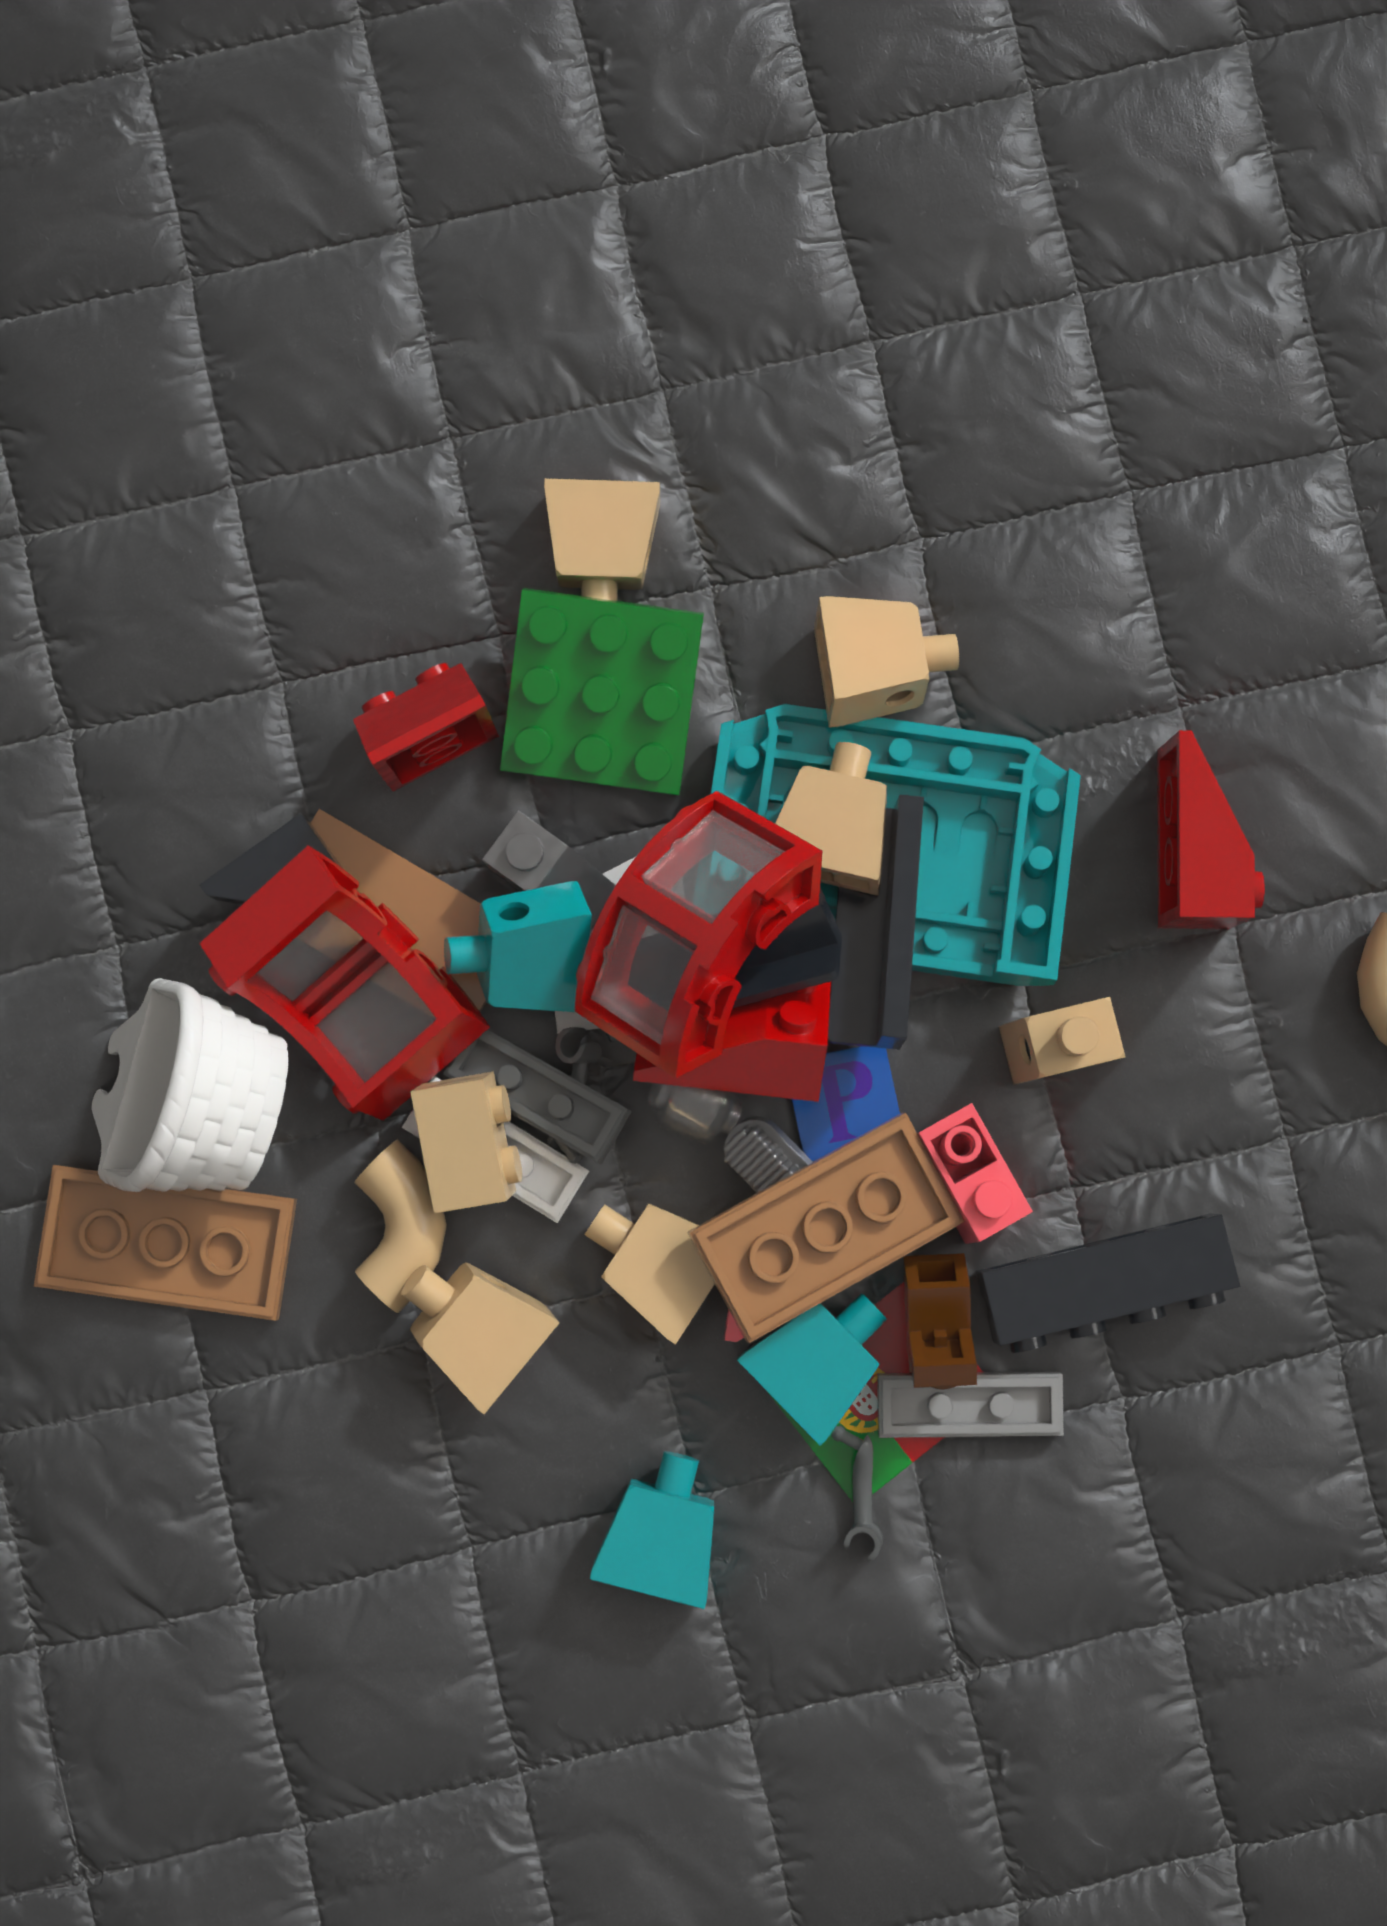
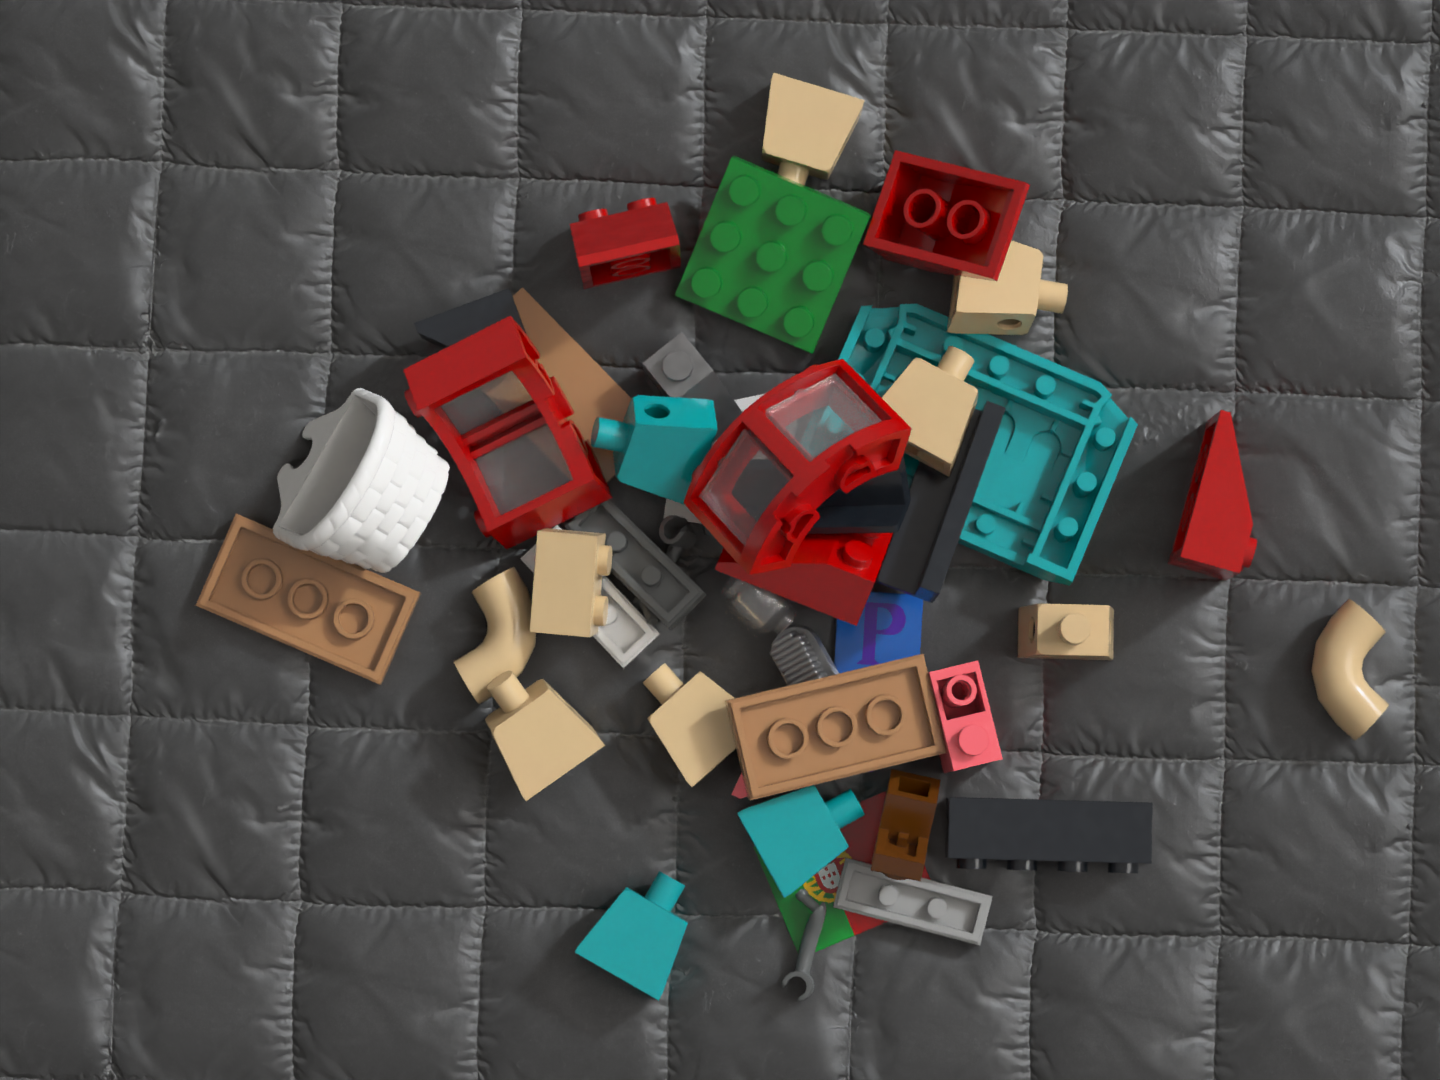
camera: 15 degrees right, 0 degrees up
none -> red slope [863,150,1030,281]

